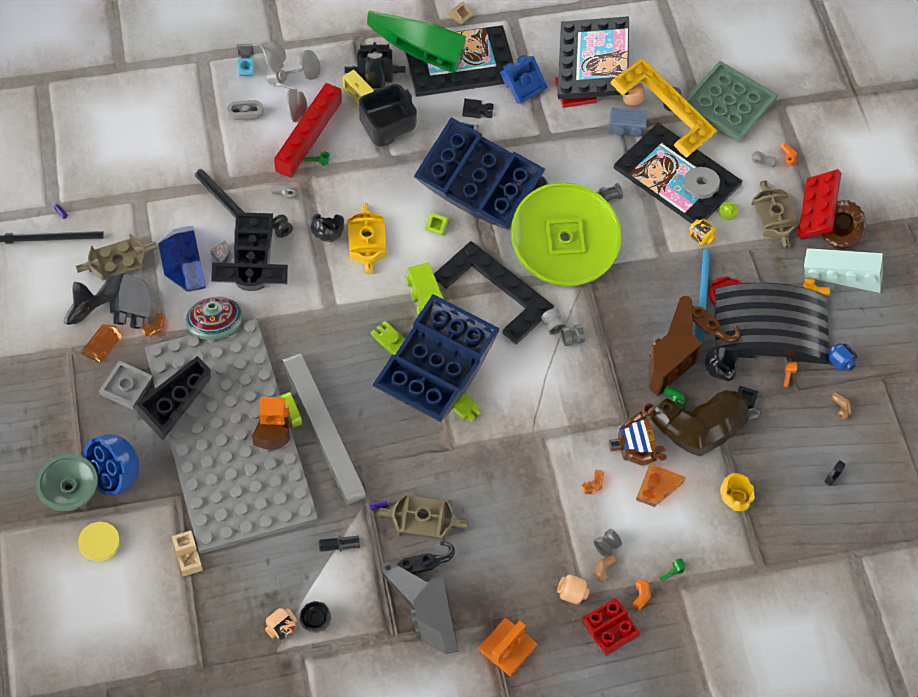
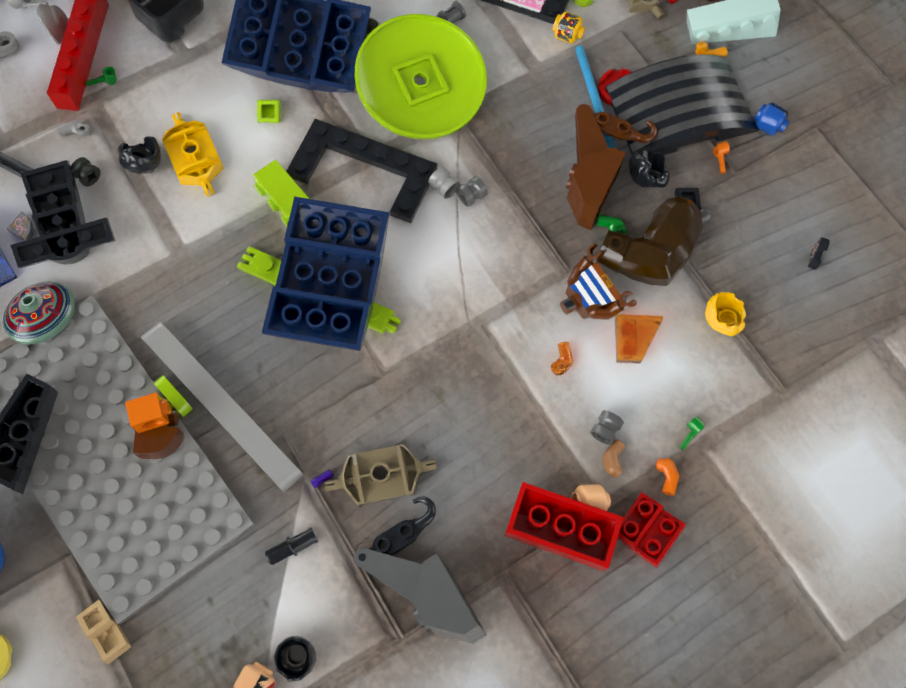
camera: 20 degrees left, 10 degrees up
orange bracket [478,618,538,677] -> none
medium nougat arm [831,392,852,420] -> none
none -> red slope [504,482,624,571]

